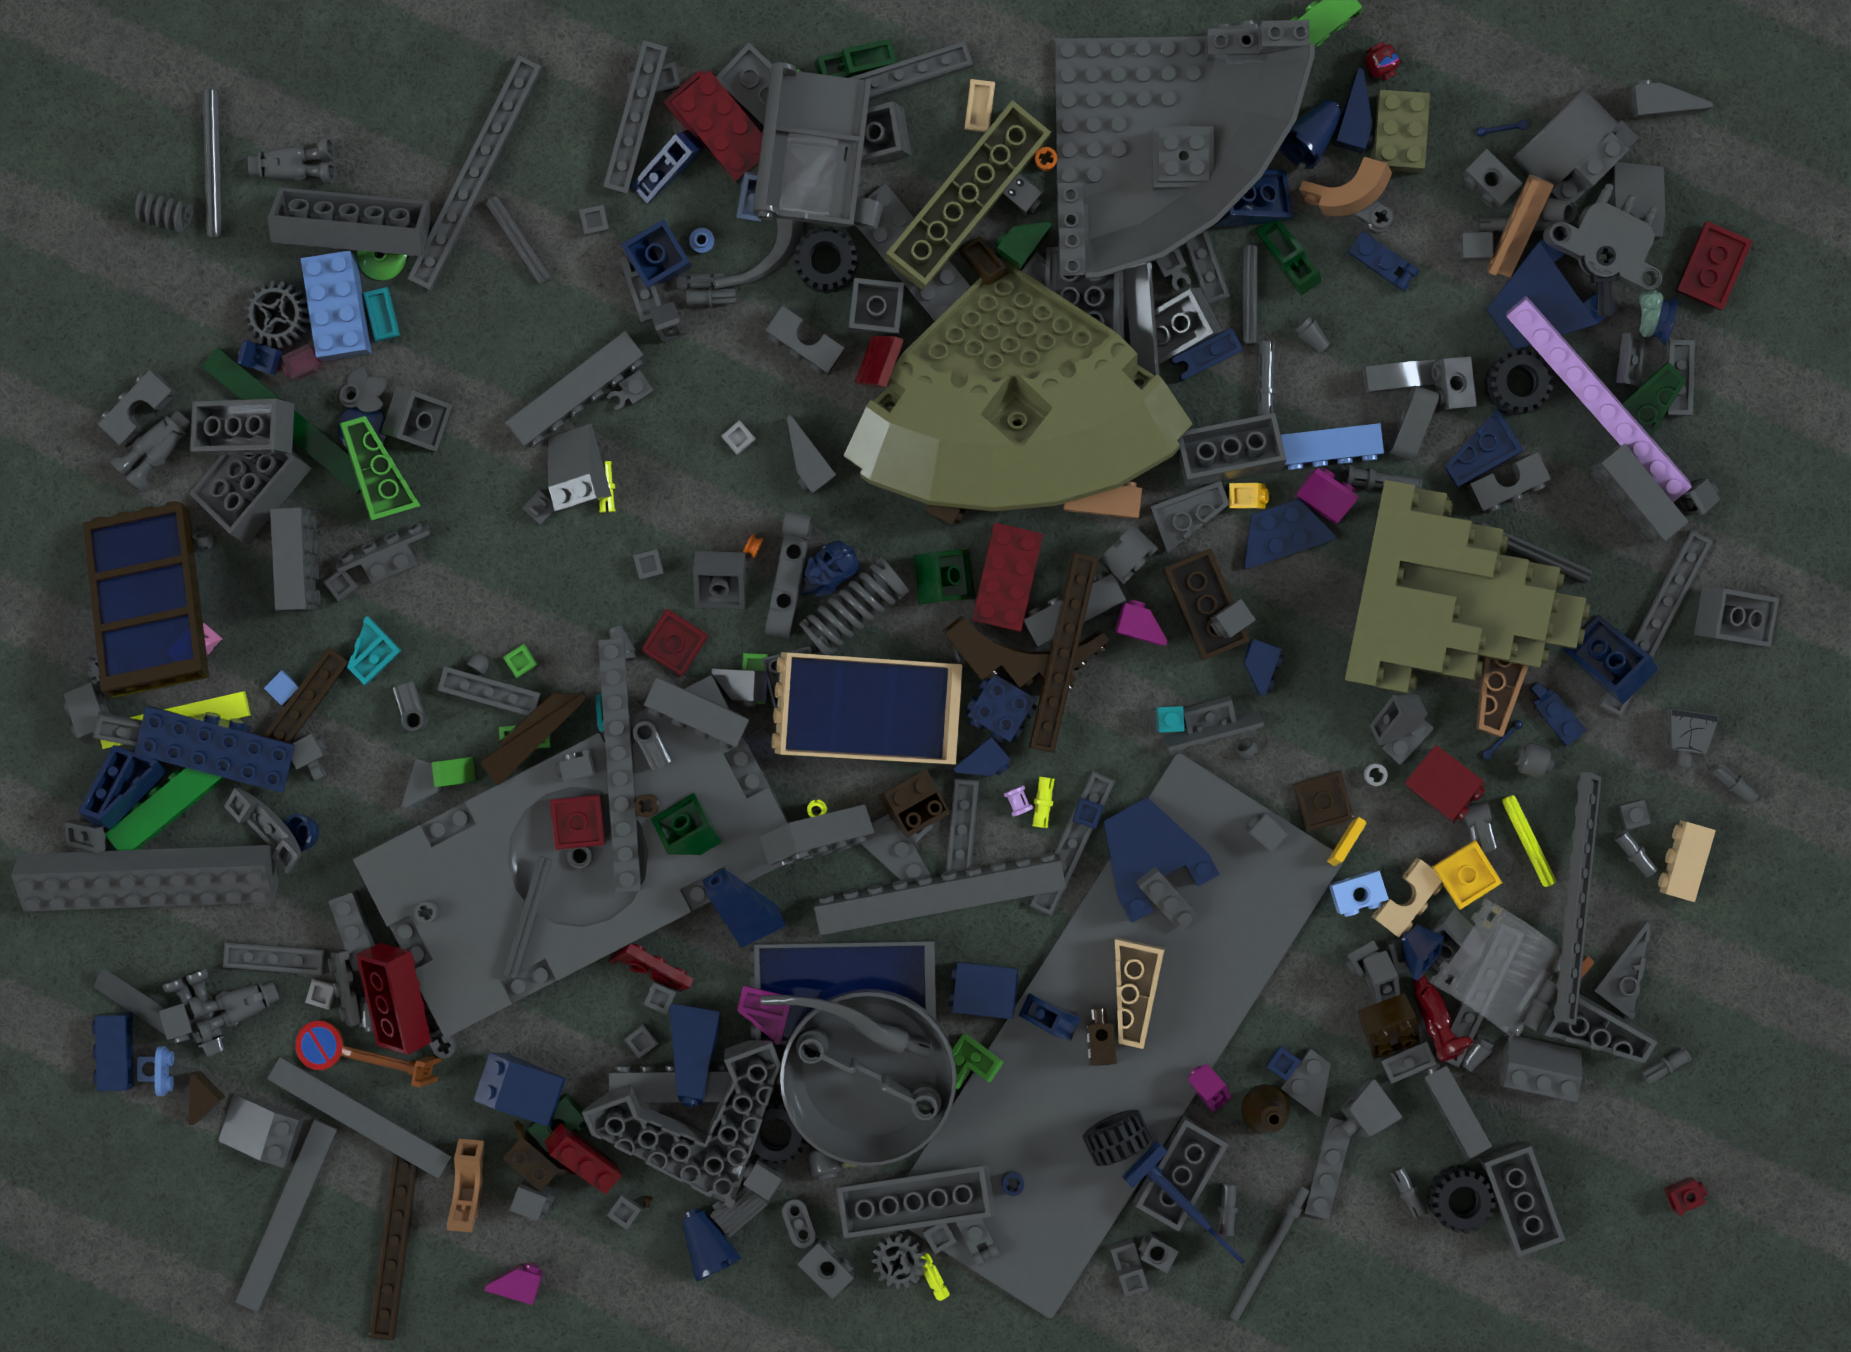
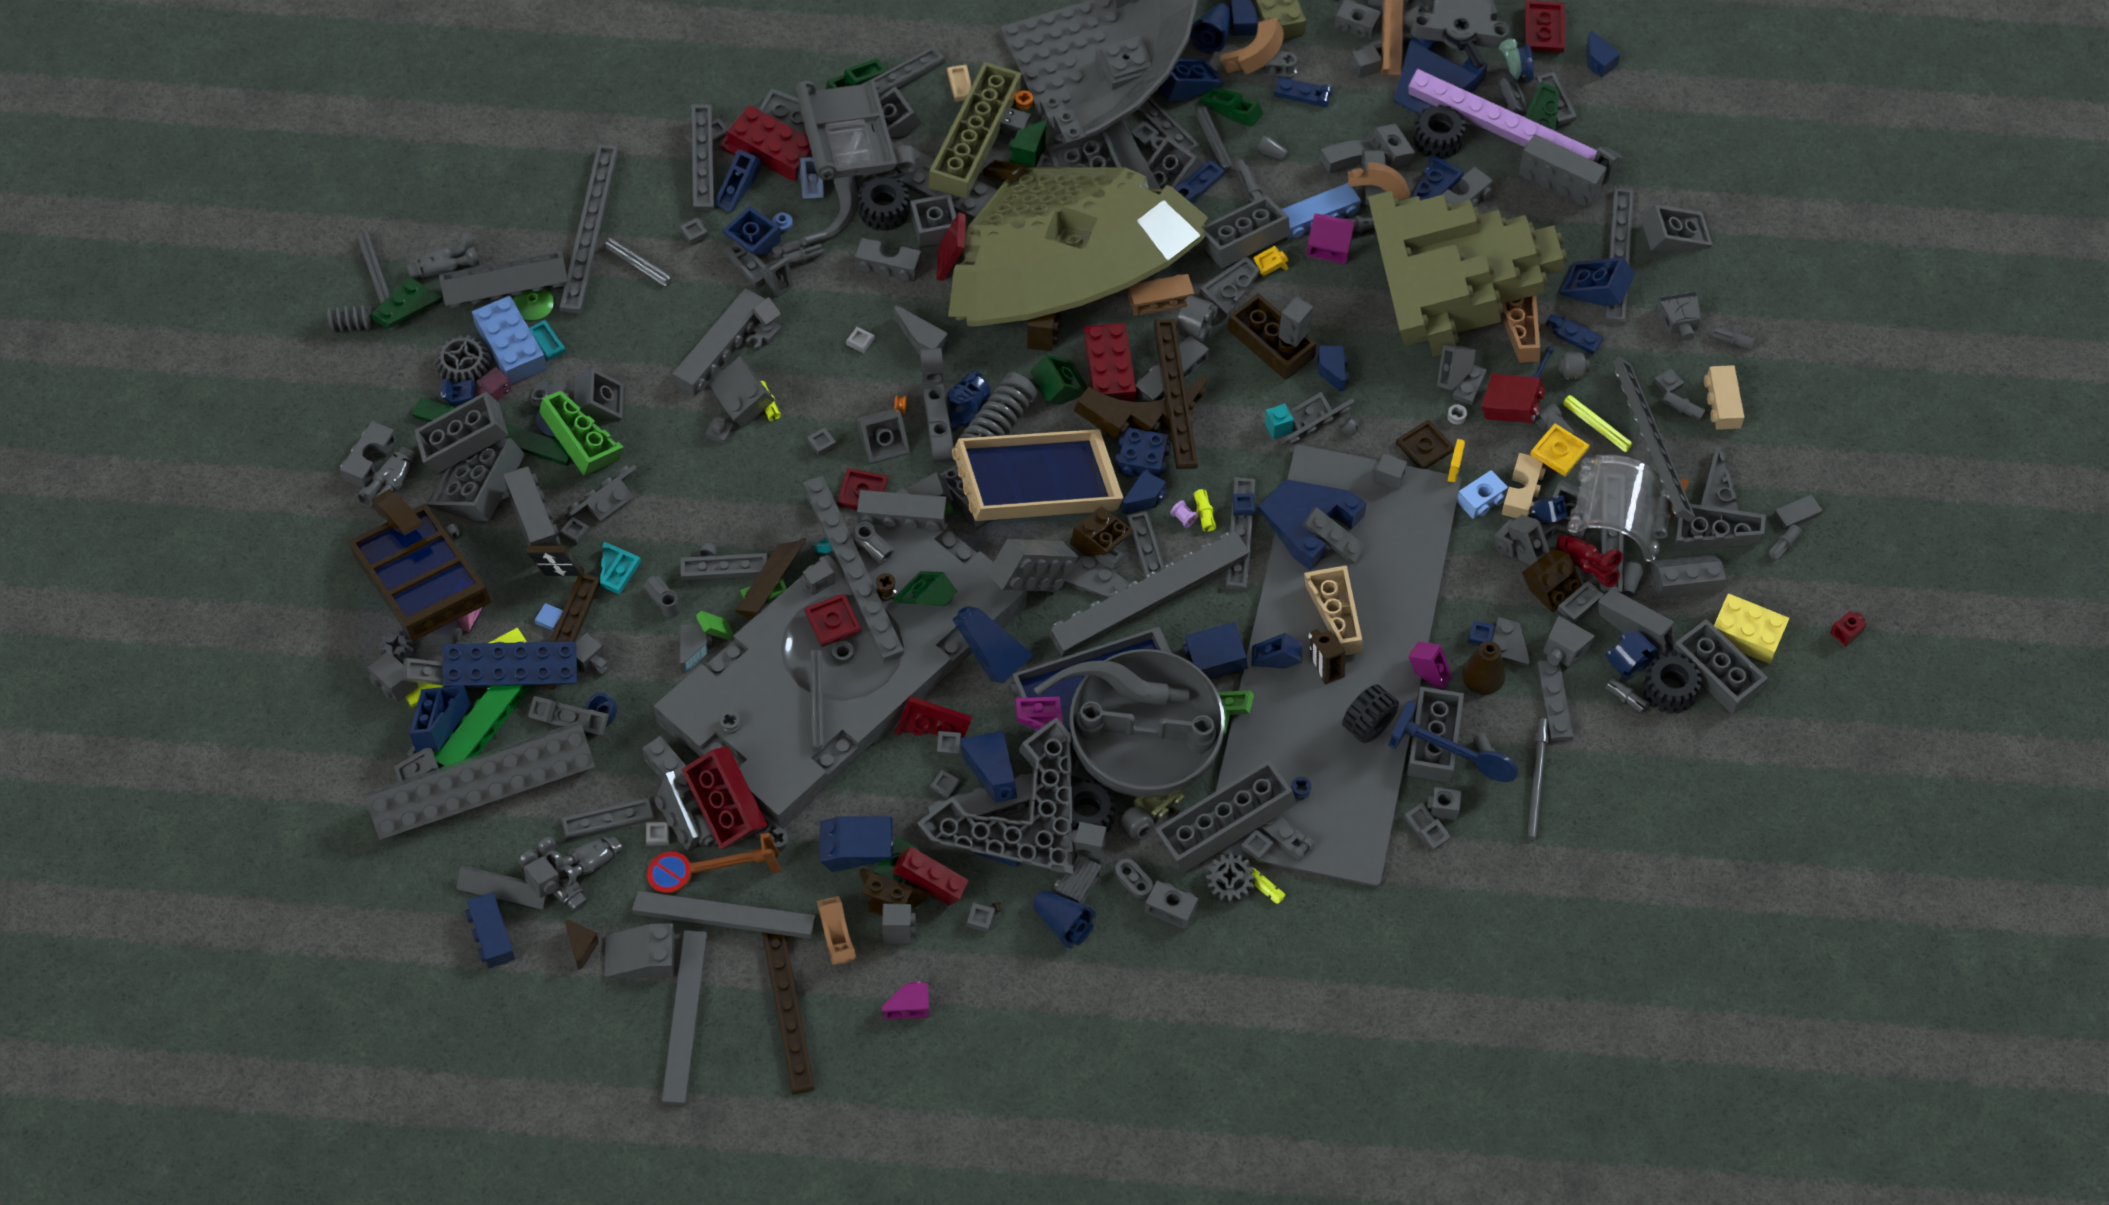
camera: 25 degrees left, 30 degrees down
medium blue bracket [137,1046,174,1096] -> none
bright green tile [503,644,538,678] -> none
magenta slope [1114,600,1167,646] -> none
dark blue wing [1244,499,1337,569] -> none
none -> dark green wing [371,277,443,329]
none -> dark brown slope [371,489,423,536]
none -> tile [526,546,584,576]
none -> dark grey tile [752,297,781,326]
none -> medium nougat arch [1348,163,1411,201]
none -> dark blue slope [1586,31,1621,77]
none -> dark blue brick [1605,631,1658,680]
none -> light yellow brick [1714,593,1789,664]
none -> dark grey tile [1774,494,1823,530]

